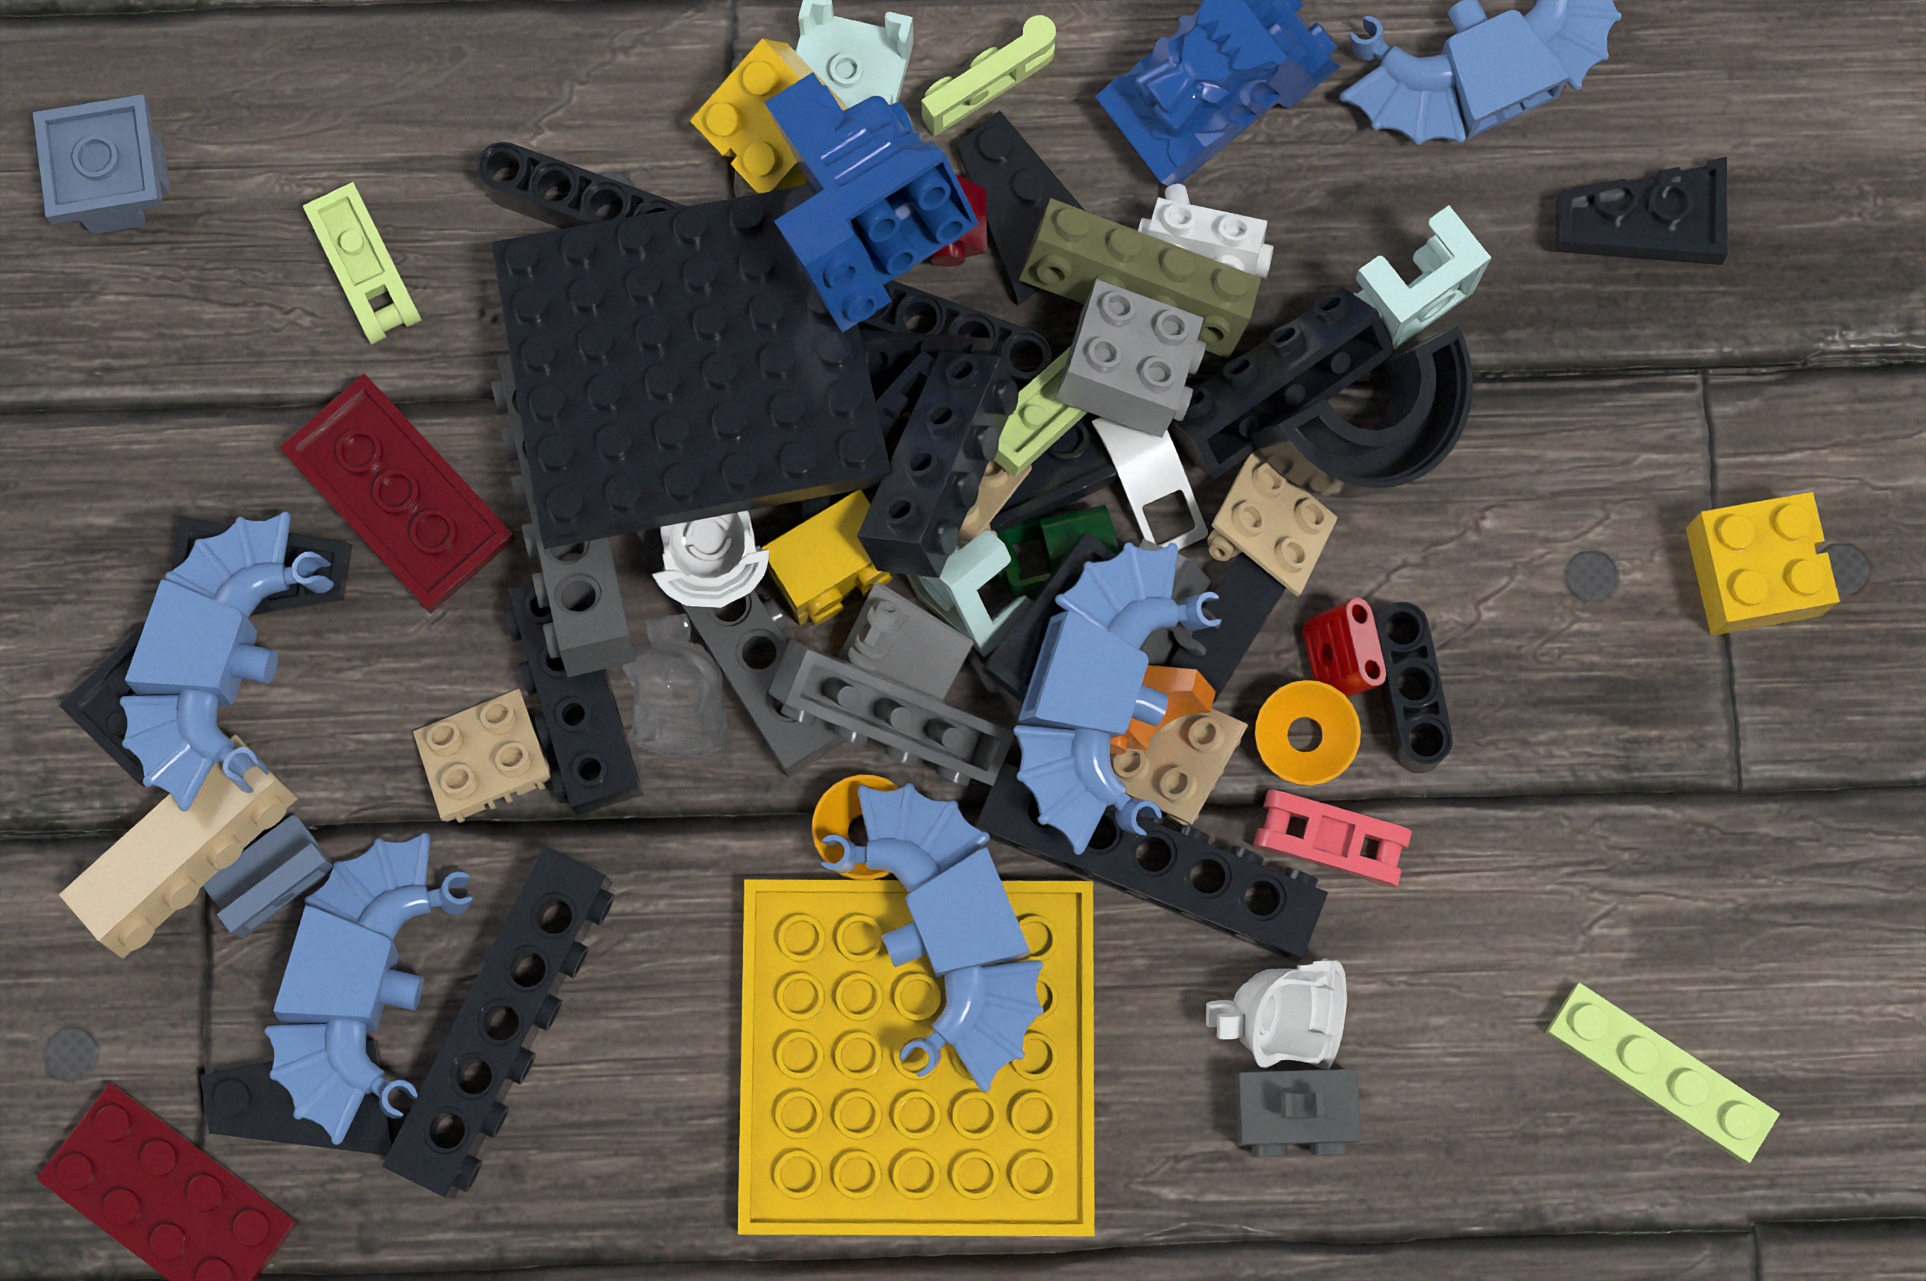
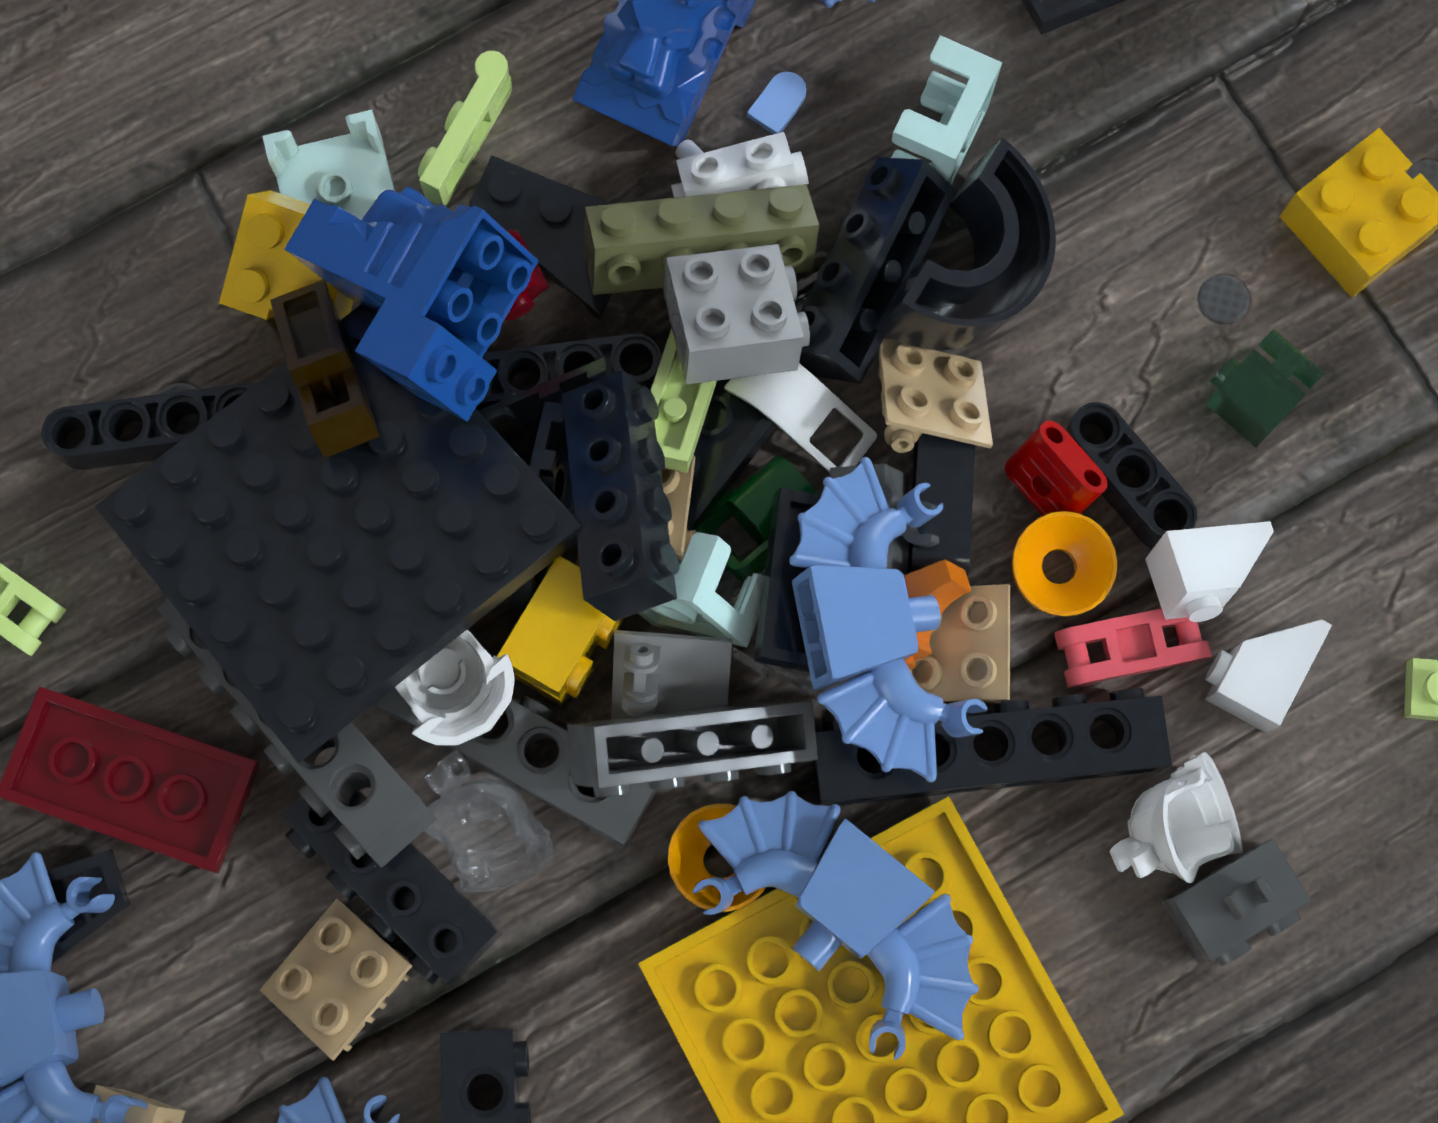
camera: 30 degrees left, 0 degrees up
none -> dark brown slope [270,280,380,458]
none -> light blue piece [747,72,807,134]
none -> white slope [1145,521,1274,622]
none -> clear green brick [1205,329,1325,448]
none -> white slope [1205,620,1332,733]

